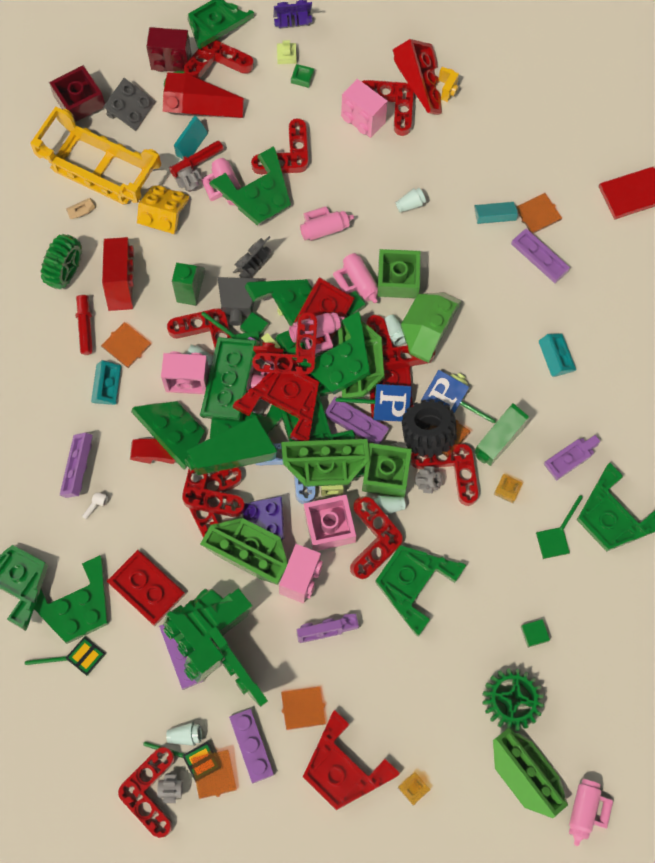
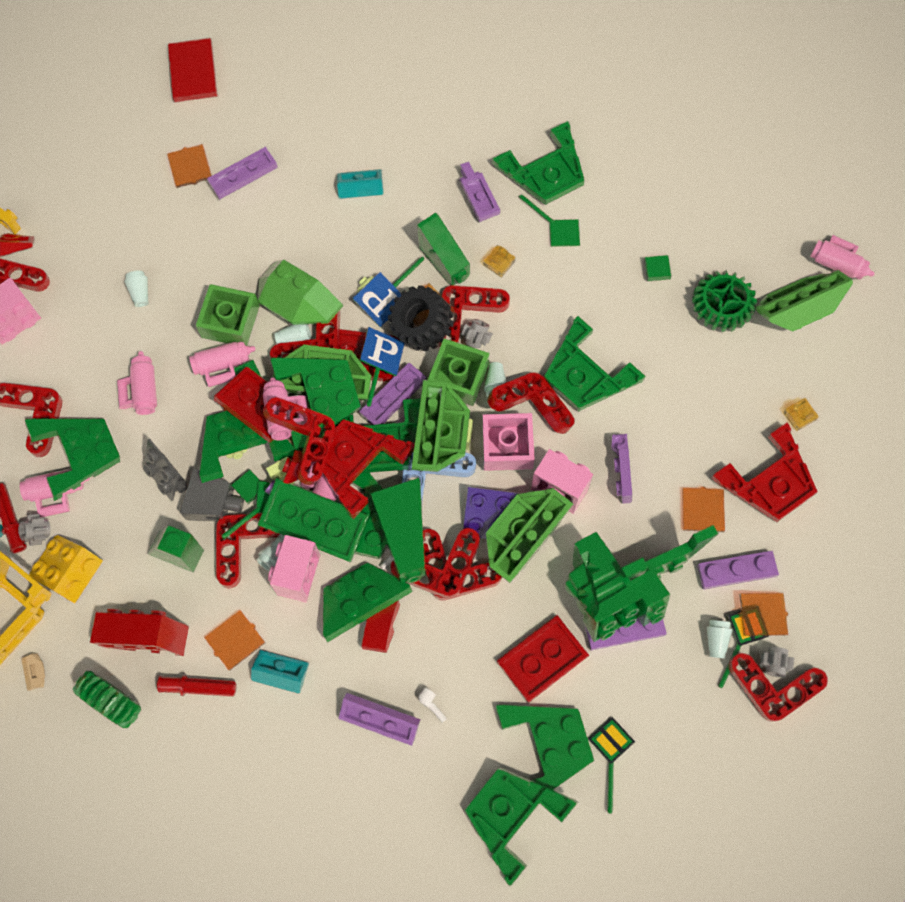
camera: 75 degrees left, 0 degrees up
teal slope [474,202,518,224] -> none

